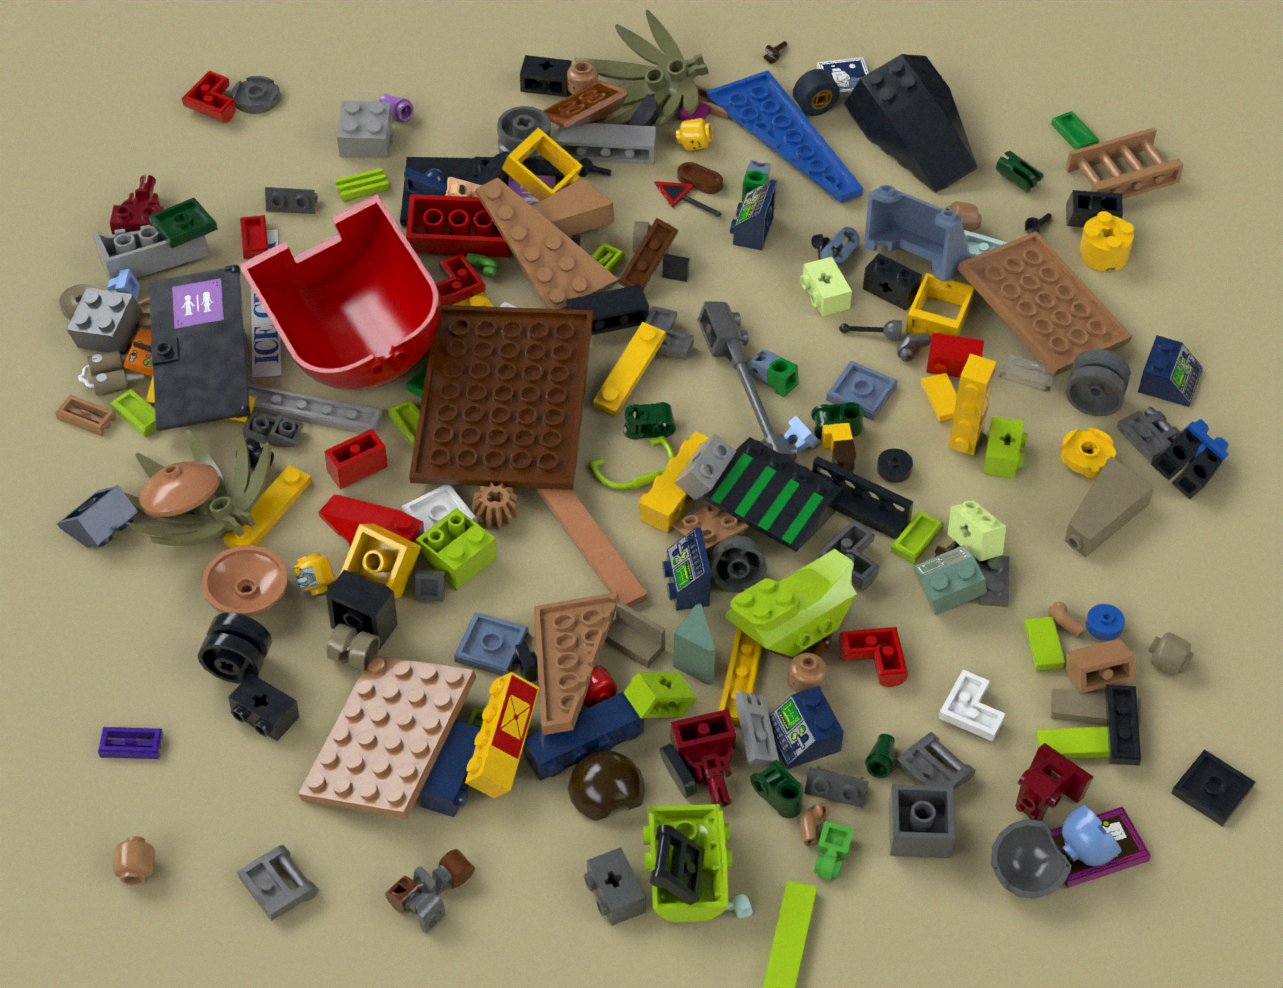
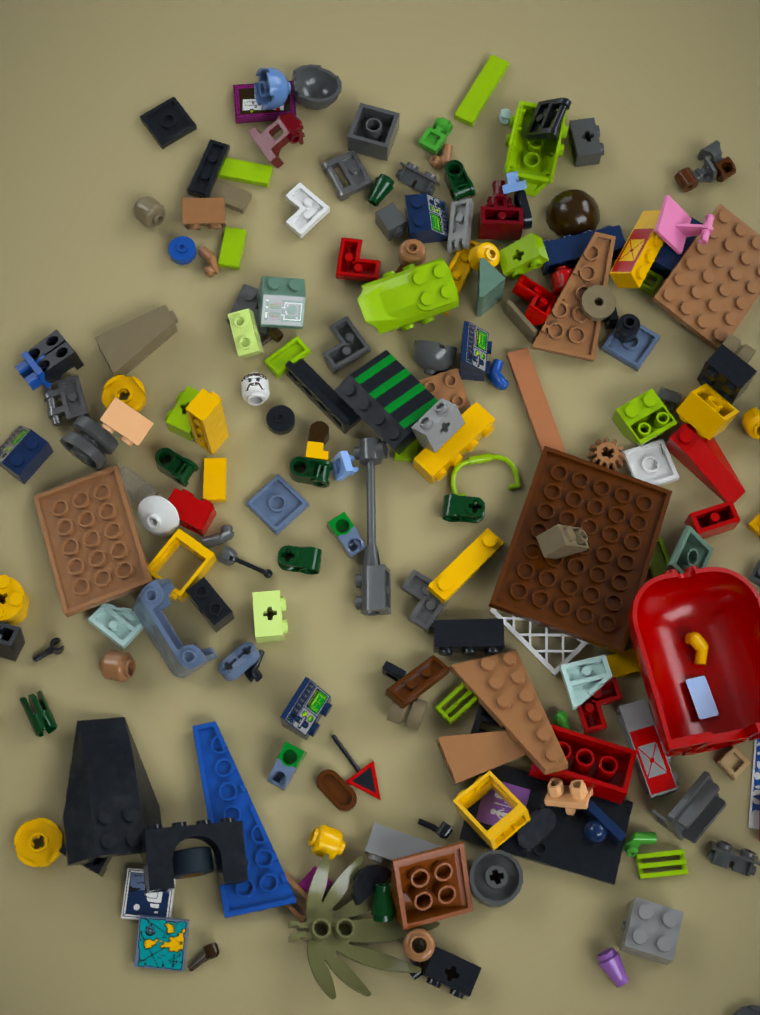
camera: 165 degrees left, 20 degrees up
none -> yellow plate [14,818,65,868]
none -> light nougat brick [100,397,154,447]
none -> tile [134,915,190,971]
none -> white dish [138,495,180,537]
none -> black arch [141,817,248,894]
none -> dark green piece [155,448,199,487]
none -> white head [241,372,270,406]
none -> dark green piece [278,545,322,575]
none -> dark green cone [371,883,395,922]
none -> dark grey brick [375,202,407,241]
none -> yellow head [468,242,500,272]
none -> blue arm [488,359,509,390]
none -> light blue tile [502,171,527,194]
none -> red brick [511,274,558,325]
none -> dark tan slope [536,524,590,559]
none -> light aqua wing [560,654,612,710]
none -> dark tan piece [580,285,616,321]
none -> black brick [615,314,640,343]
none -> bright green arm [623,831,657,857]
none -> dark grey piece [650,771,726,843]
none -> bright pink plate [655,195,715,255]
none -> sand green slope [663,525,713,574]
none -> yellow arm [685,632,708,665]
none -> light blue sticker [686,676,719,719]

